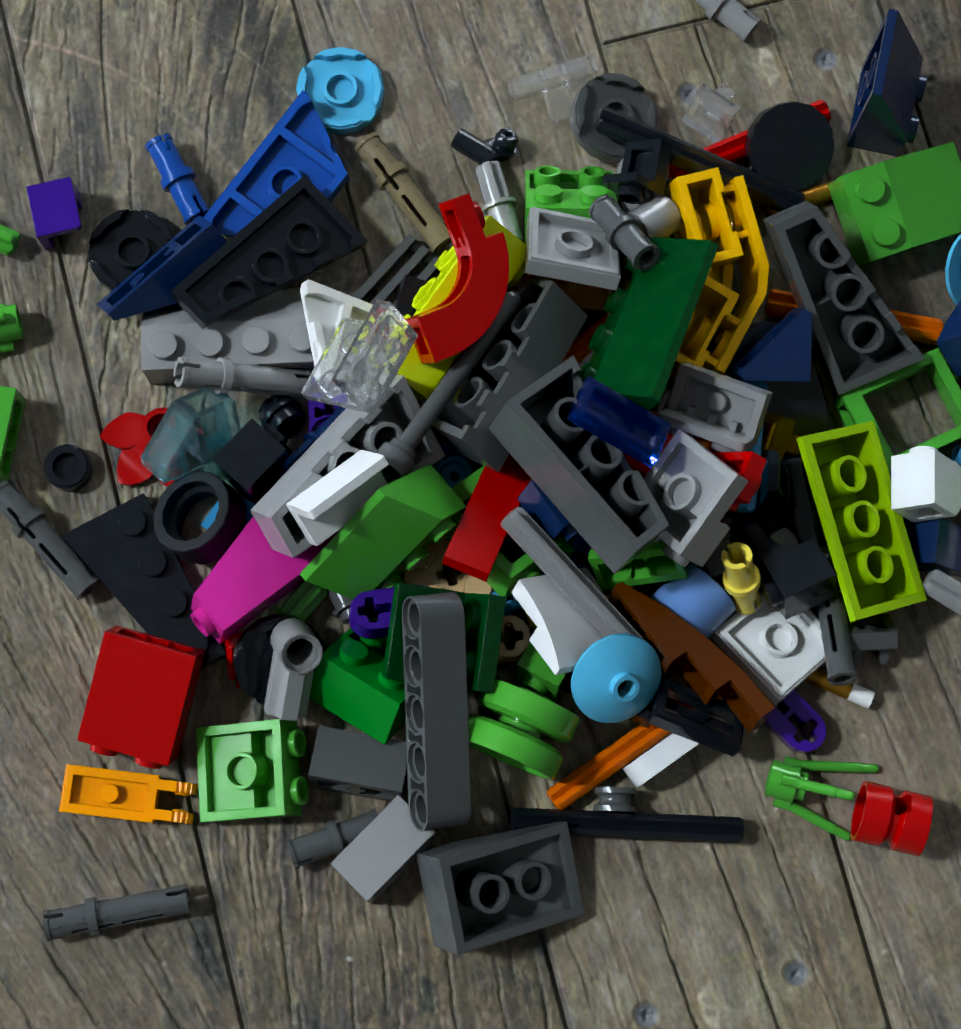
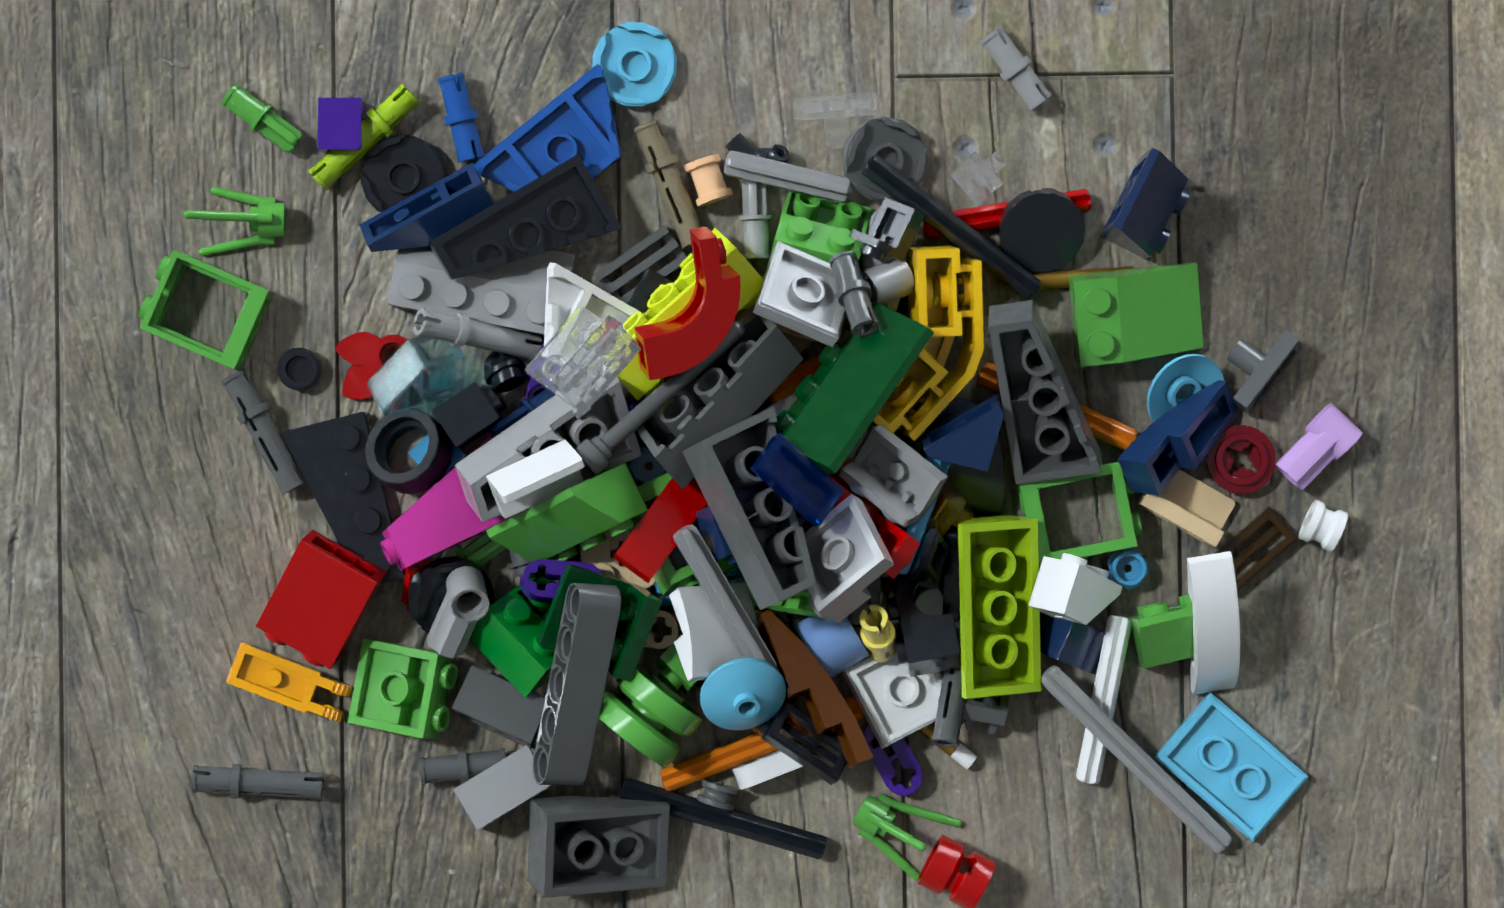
camera: 20 degrees right, 10 degrees up
none -> lime pin [308,83,421,191]
none -> light nougat bush [684,154,733,207]
none -> light grey axle [724,150,850,202]

